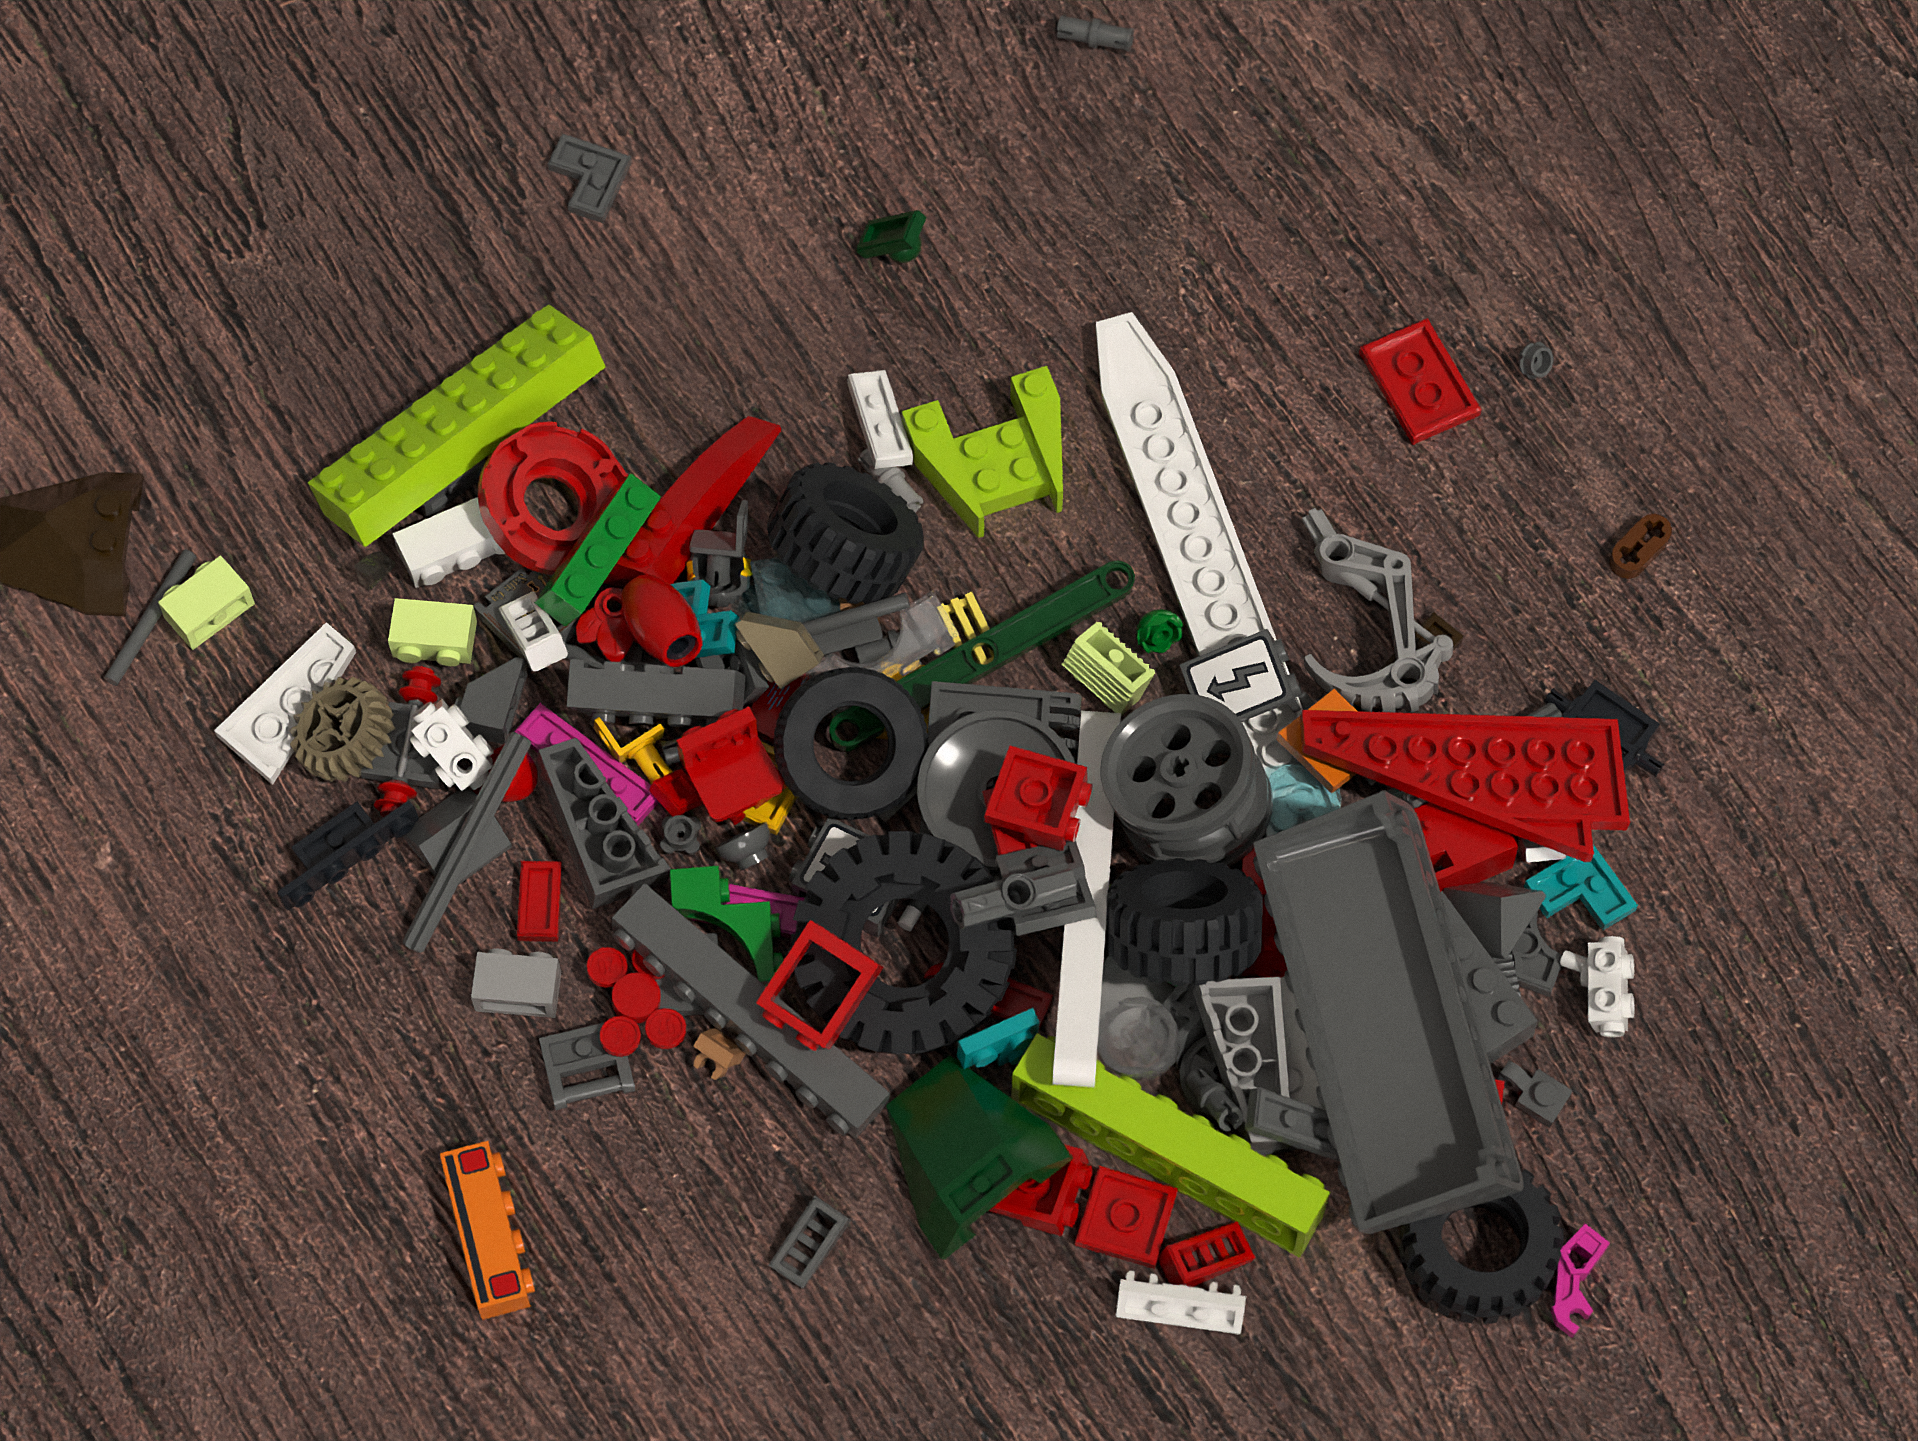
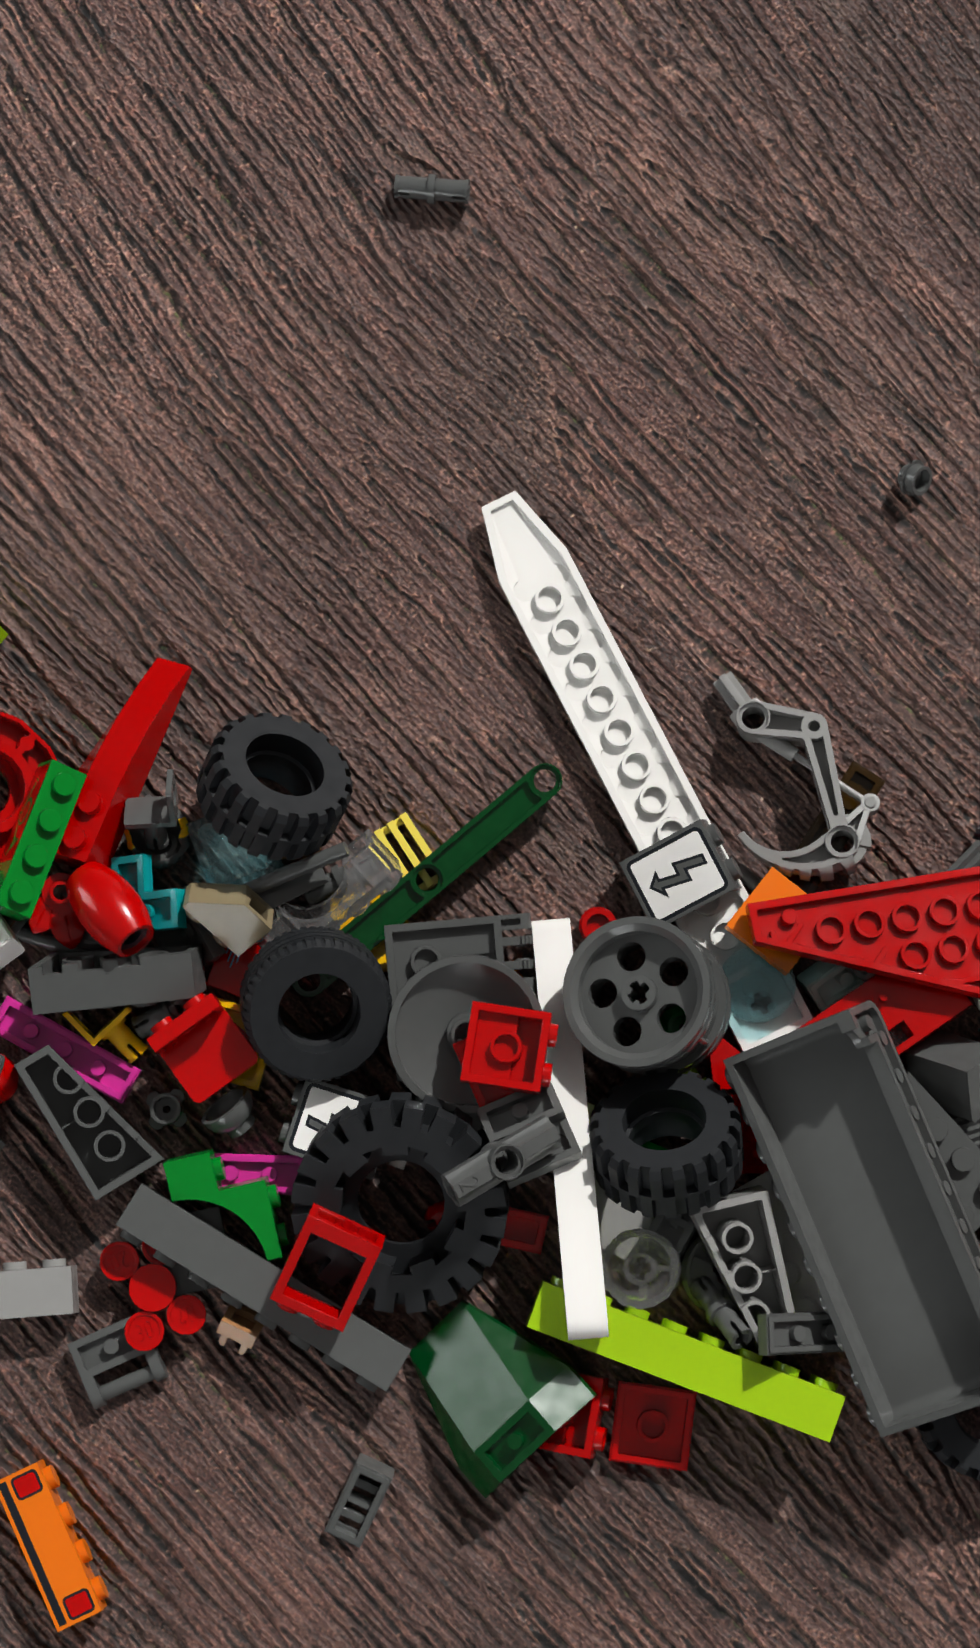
camera: 10 degrees left, 15 degrees up
red tile [517,861,562,942] -> none
red tile [649,768,702,817] -> none
white tile [847,370,913,469] -> none
dark green tile [856,210,927,263] -> none
light grey pin [858,448,923,512] -> none
lime wedge [902,366,1063,538] -> none
teal plate [957,1008,1040,1069] -> none
yellowish green brick [1061,622,1155,716] -> none
white plate [1116,1271,1246,1334] -> none
green plate [1136,609,1183,653] -> none
red slope [1158,1221,1255,1287] -> none
red tile [1359,318,1482,445] -> none

